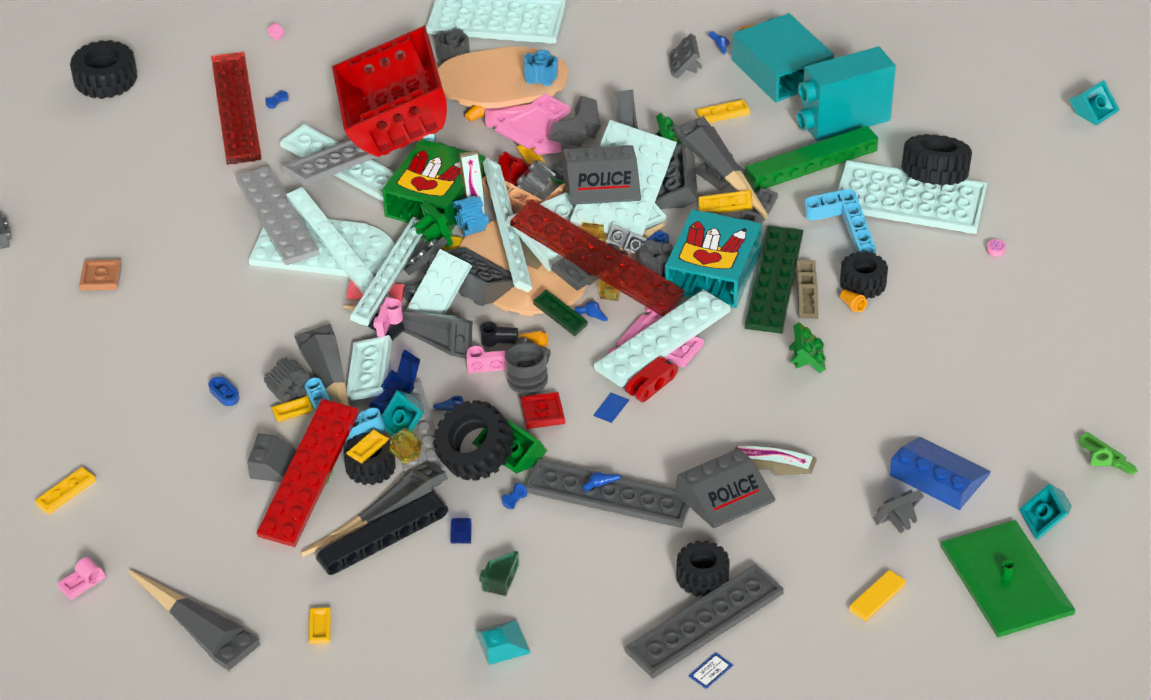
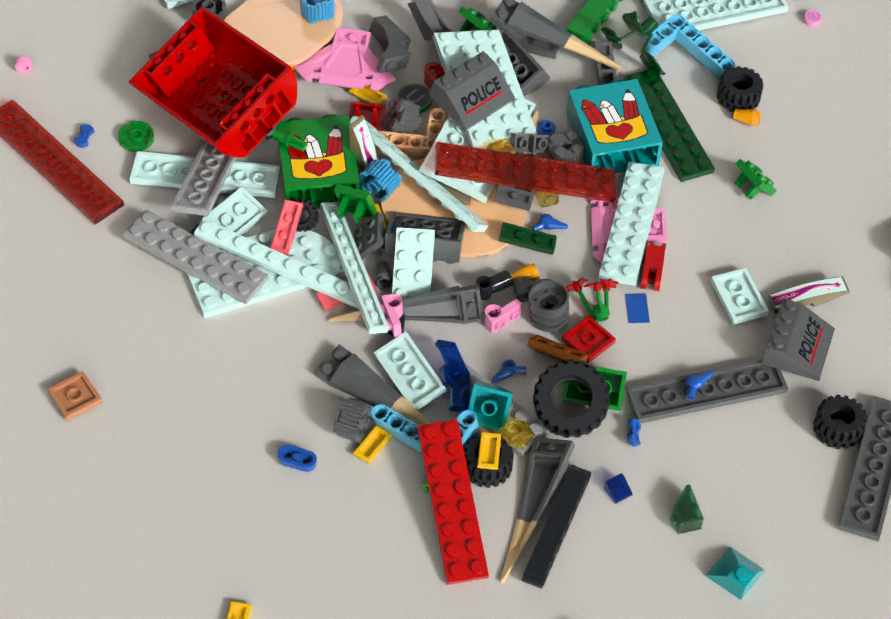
camera: 35 degrees left, 10 degrees up
dark grey slope [247,433,297,482] -> none
yellow tile [699,190,753,214] -> none
dark tan slope [796,260,818,319] -> none
none -> green tile [118,121,154,152]
none -> light aqua plate [202,187,268,235]
none -> coral tile [270,200,303,256]
none -> green axle [272,128,308,151]
none -> black tyre [295,198,319,232]
none -> dark orange plate [527,334,589,362]
none -> plant [566,278,619,322]
none -> dark green plant [601,11,666,75]
none -> light aqua plate [711,268,769,325]

